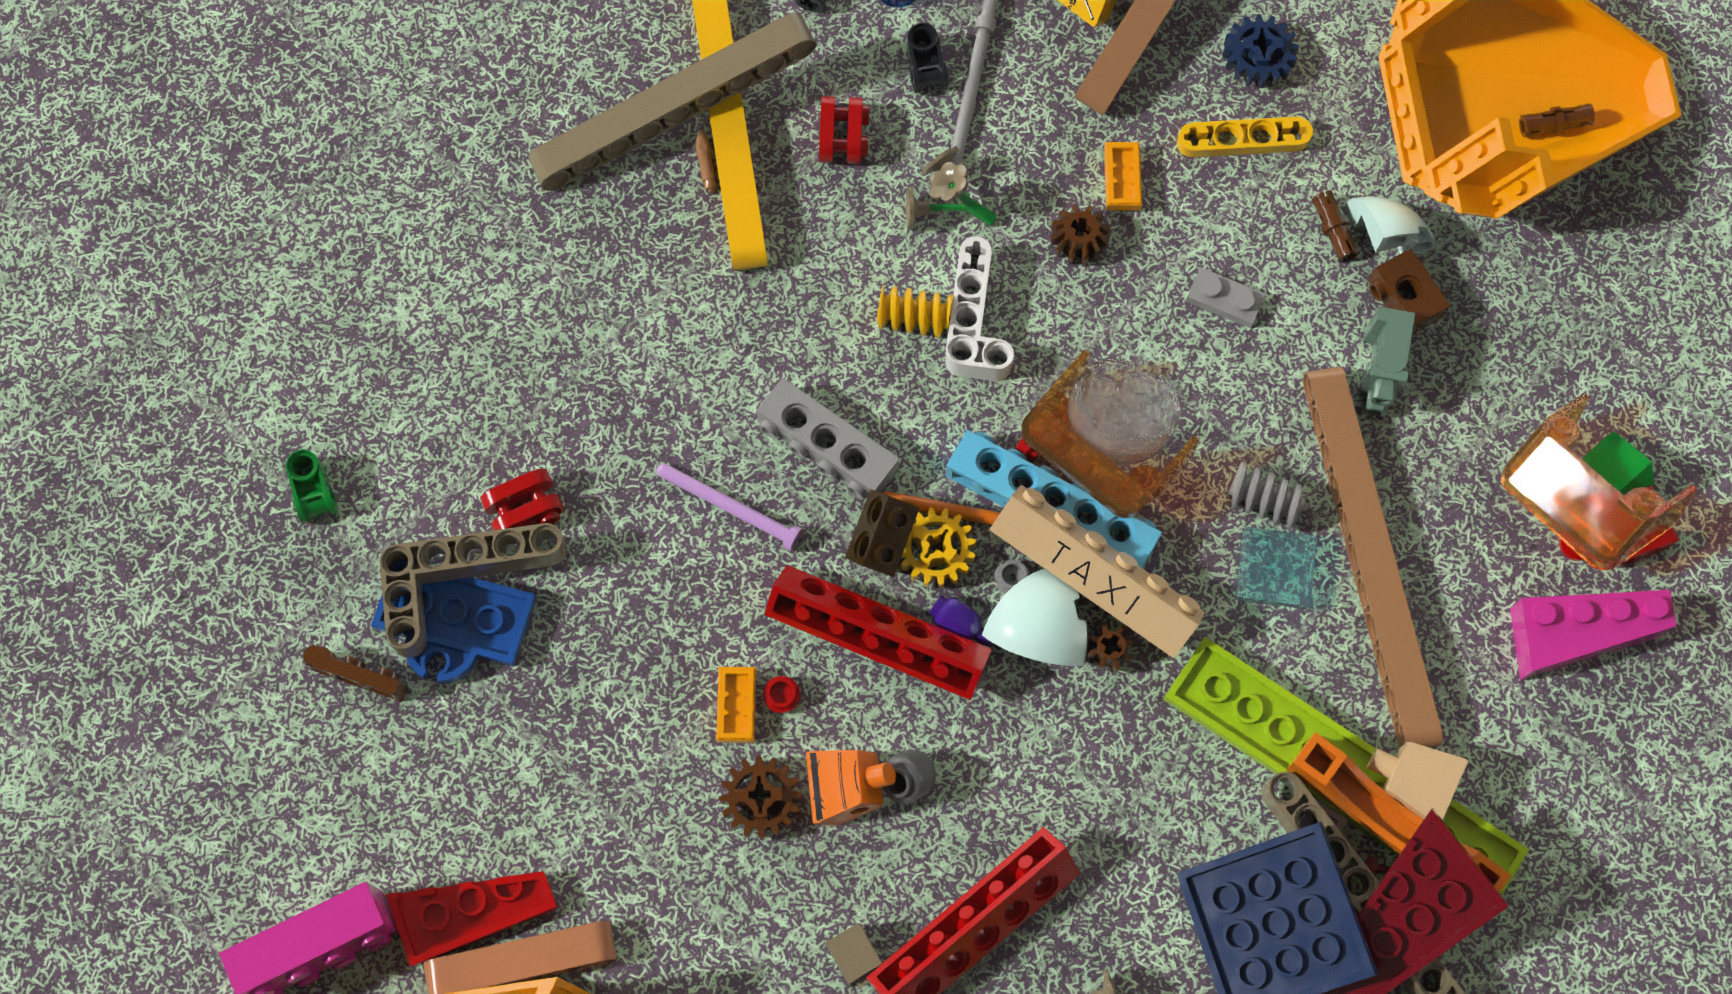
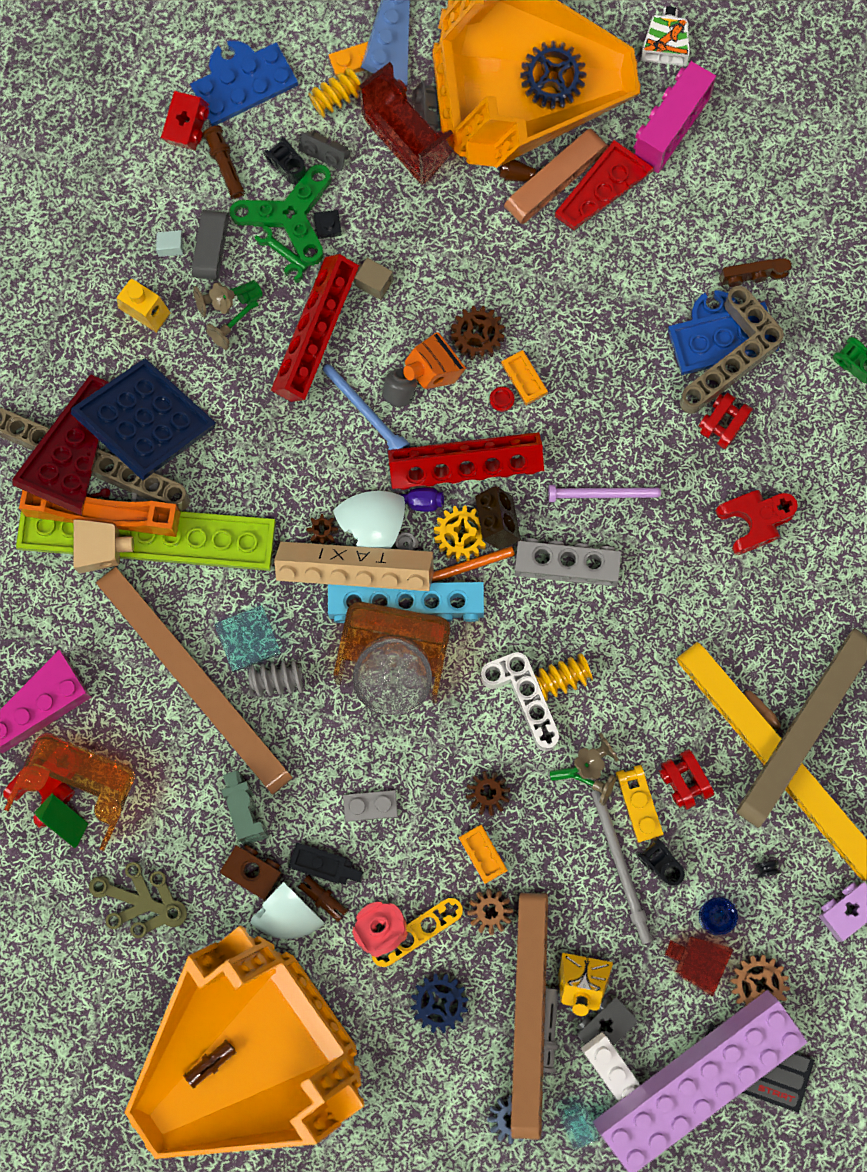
camera: 155 degrees right, 5 degrees up
none -> olive plant [89,862,187,938]
none -> black hinge [288,842,364,885]
none -> medium blue piece [323,364,410,450]
none -> coral plate [352,902,408,957]
none -> medium nougat gear [467,889,513,935]
none -> yellow plate [616,764,664,843]
none -> red piece [715,490,798,555]

